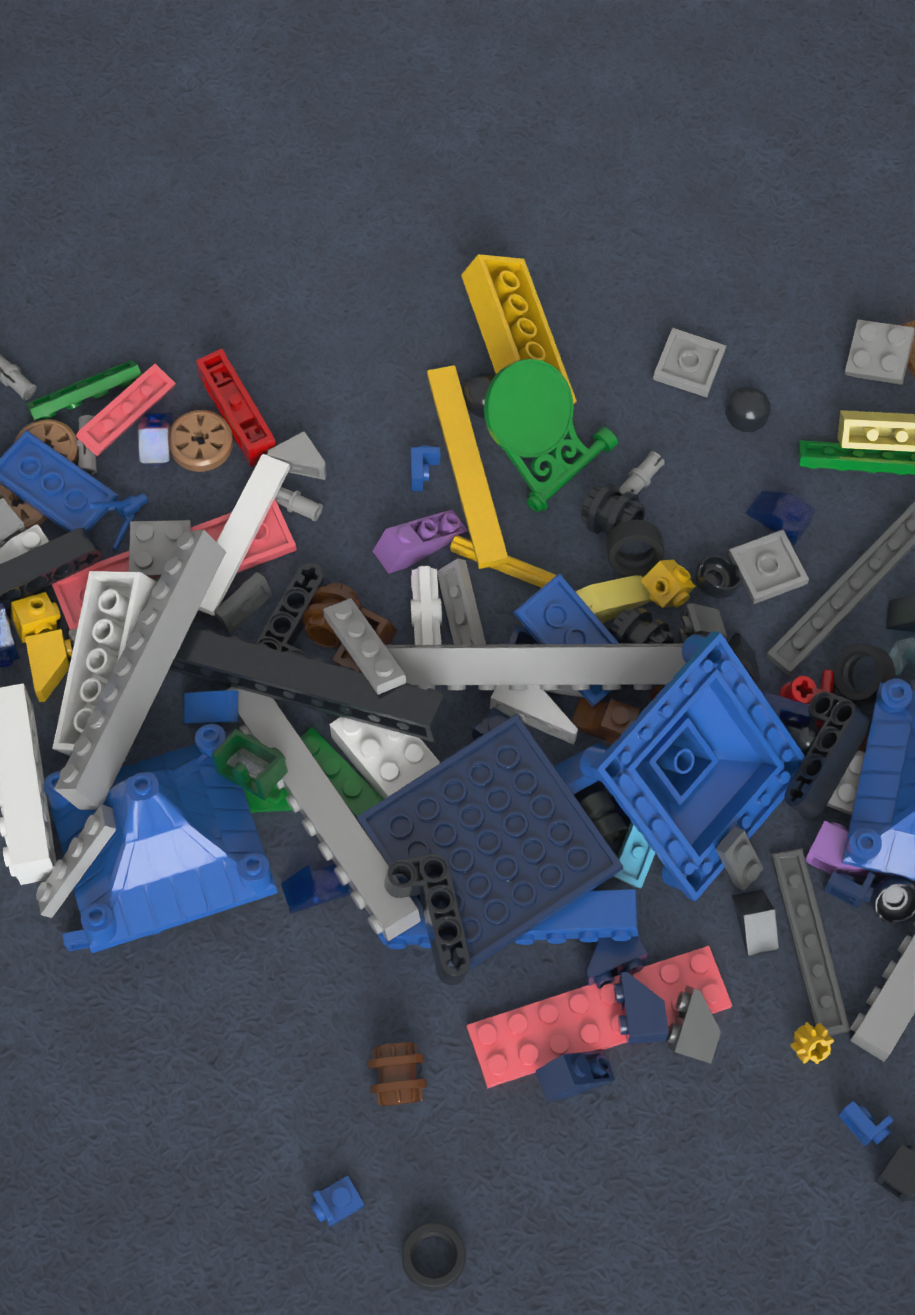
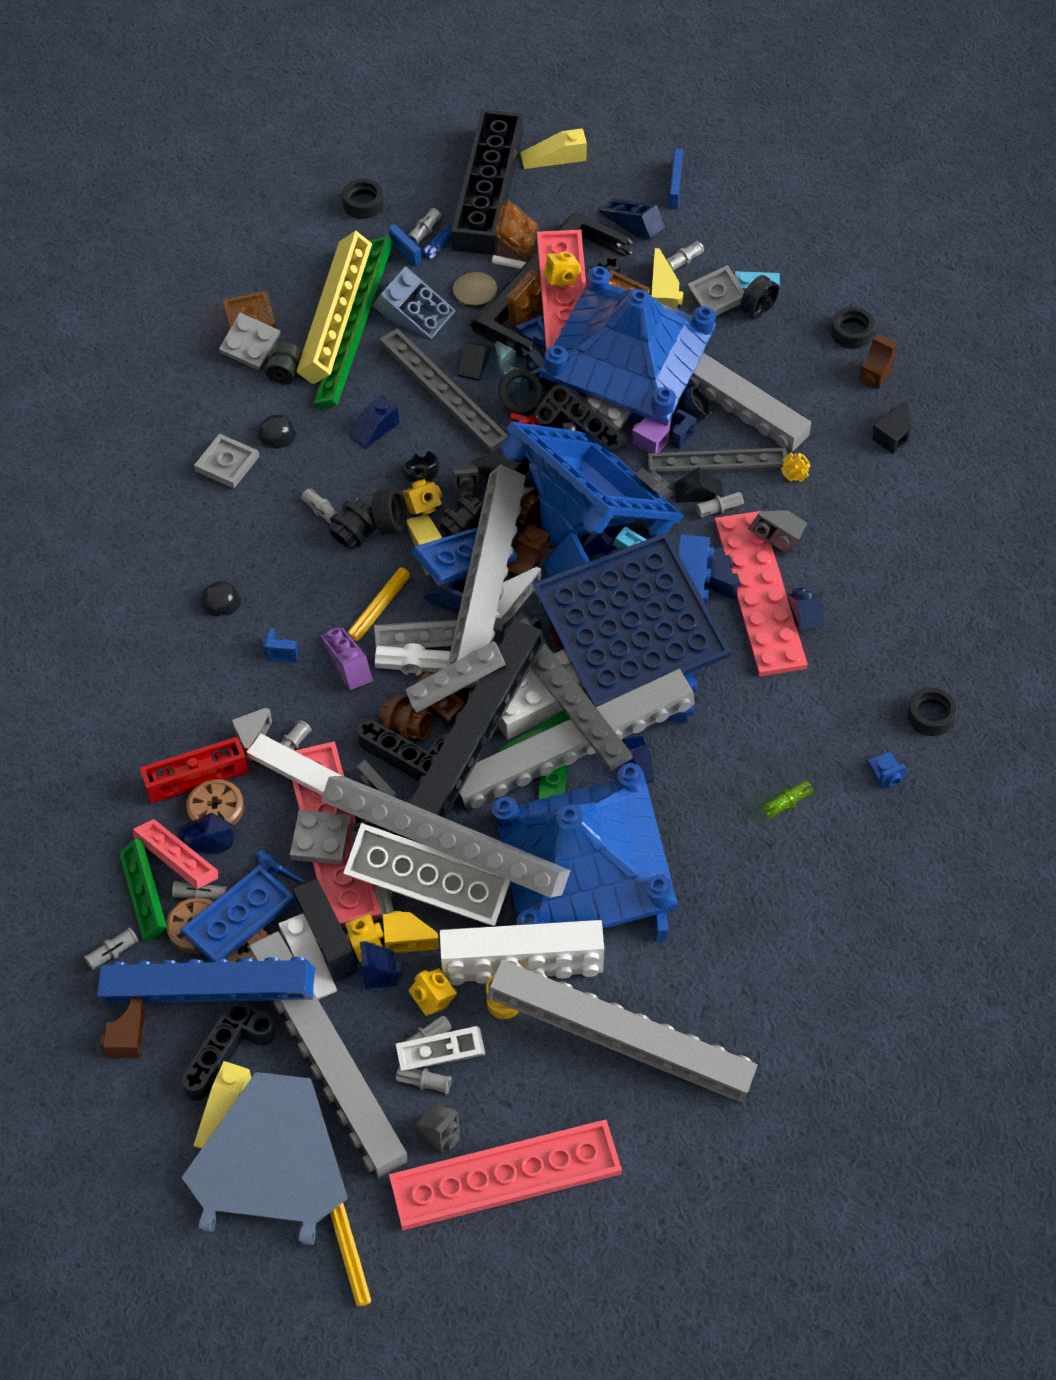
camera: 80 degrees left, 10 degrees down
light grey plate [36,804,116,918] -> none
blue tile [184,690,239,724] -> none
dark green window [211,729,288,800] -> none
reddish brown piece [367,1042,428,1106] -> none
black beam [384,854,470,985] -> none
yellow tile [427,365,508,569] -> none
yellow brick [461,254,576,404] -> none
green piece [484,359,618,513] -> none
dark blue slope [614,972,669,1045] -> none
light grey plate [728,530,809,604] -> none
blue bracket [839,1101,894,1146] -> none
none -> pearl dark grey wheel [265,342,302,385]
none -> dark grey plate [504,618,632,771]
none -> light grey axle [696,492,744,518]
none -> clear neon green pin [763,780,813,818]

